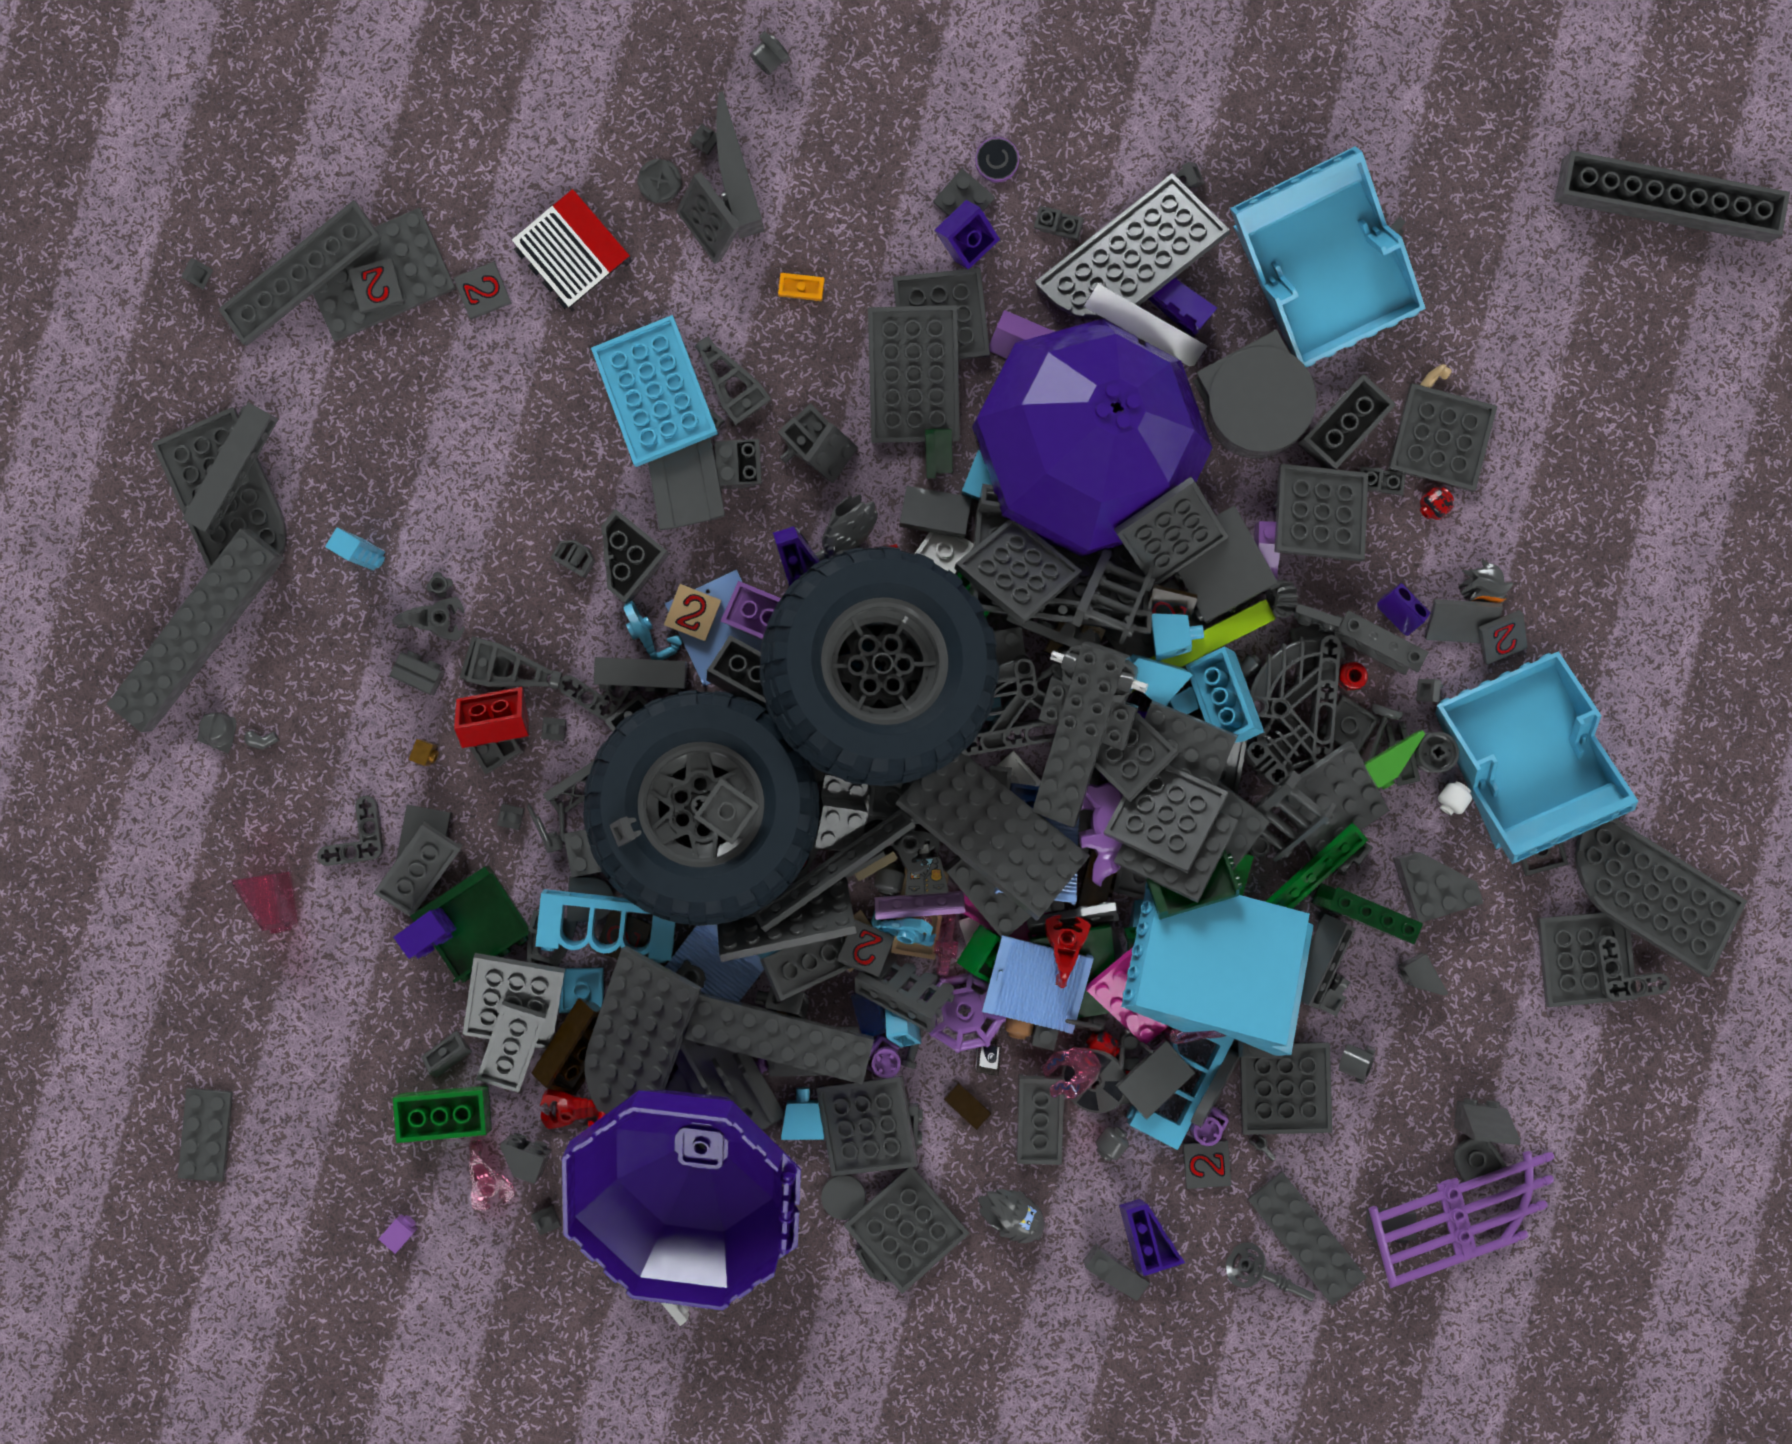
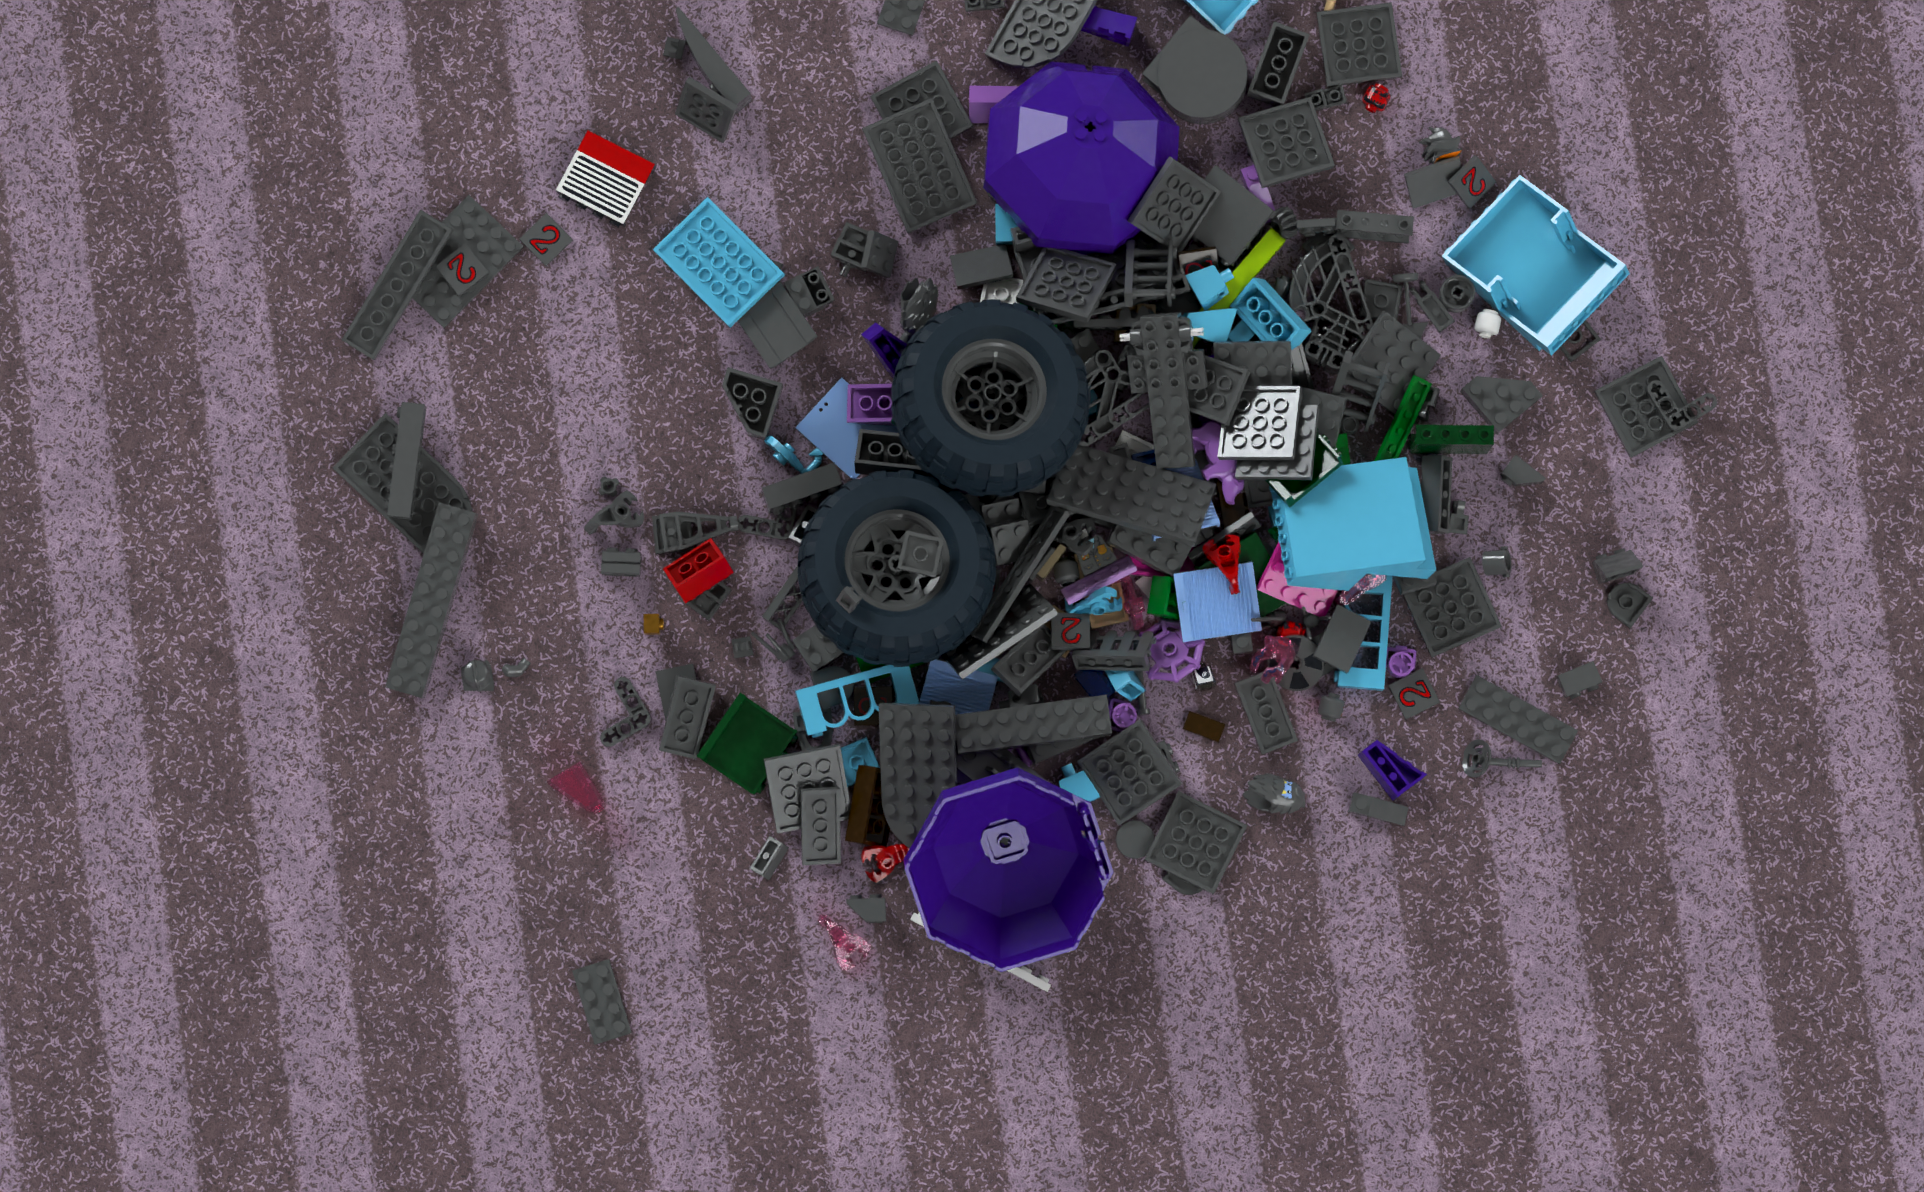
camera: 20 degrees left, 5 degrees down
dark grey tile [181,258,213,290] -> none
medium azure brick [325,527,385,571] -> none
medium lavender brick [378,1214,418,1254] -> none
dark purple brick [393,908,456,959] -> none
green brick [393,1085,492,1143] -> none
dark grey tile [531,1205,561,1235] -> none
dark grey tile [541,717,567,741] -> none
dark grey piece [551,540,596,579] -> none
dark grey tile [638,159,681,203] -> none
tan tile [664,584,722,641] -> none
dark grey plate [695,336,772,426] -> none
light orange plate [778,273,825,301] -> none
dark green panel [925,428,953,478] -> none
dark purple brick [934,200,1000,269] -> none
medium nougat head [1004,1017,1034,1040] -> none
white sticker [1084,283,1207,366] -> none
dark grey beam [1191,1049,1240,1128] -> none
dark grey hand [1249,1134,1276,1161] -> none
red head [1338,662,1368,691] -> none
bright green slope [1364,730,1425,790] -> none
medium lavender piece [1368,1151,1554,1288] -> none
dark purple piece [1377,583,1431,636] -> none
dark grey tile [1416,679,1443,702] -> none
dark grey plate [1575,819,1747,977] -> none

